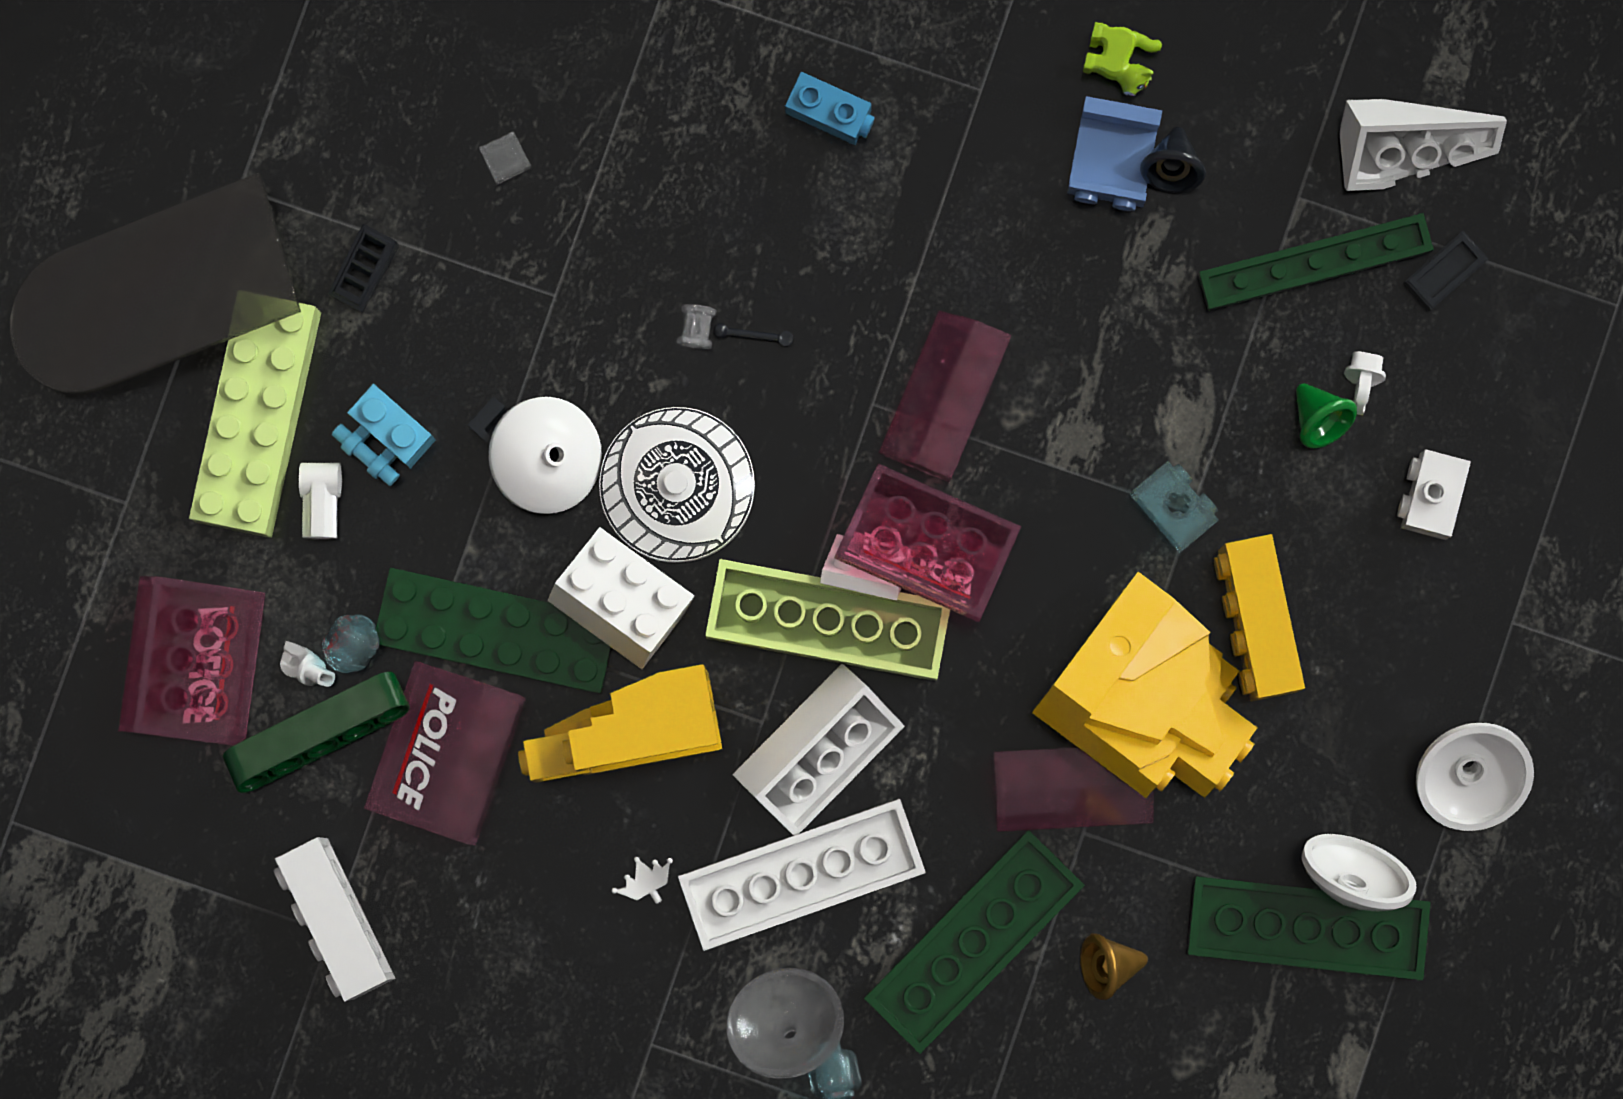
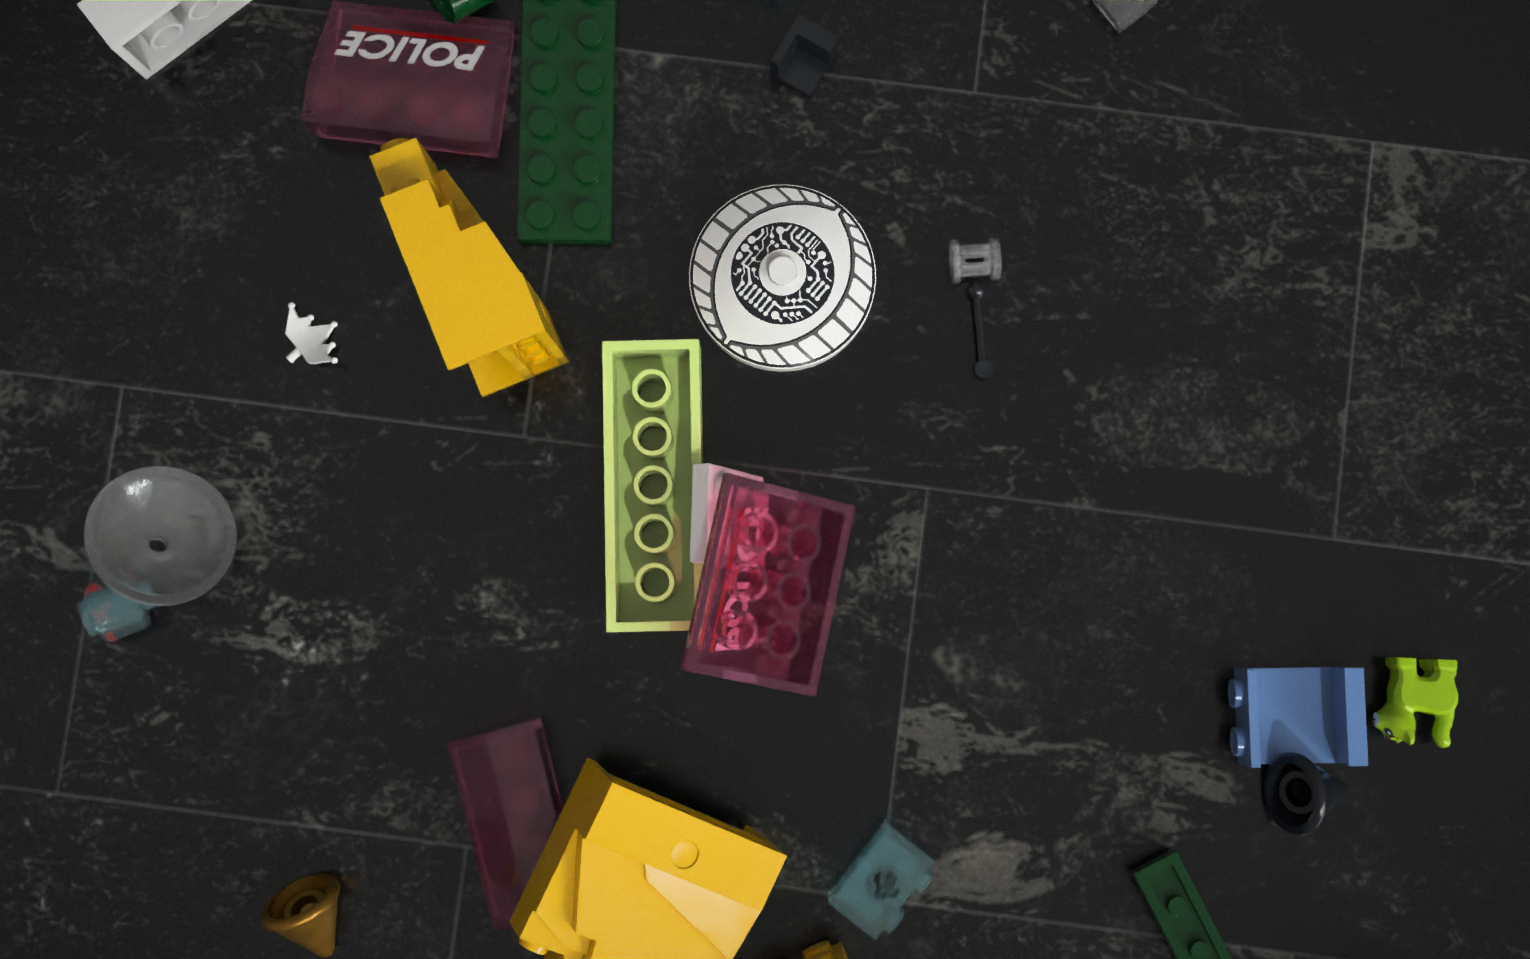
camera: 75 degrees right, 0 degrees up
white dish [489,397,602,514] -> none
white brick [548,527,694,669] -> none
white plate [678,799,926,951] -> none
white slope [733,664,905,836] -> none
dark azure brick [785,72,875,145] -> none
dark green plate [864,830,1085,1054] -> none
clear pink slope [879,311,1012,483] -> none

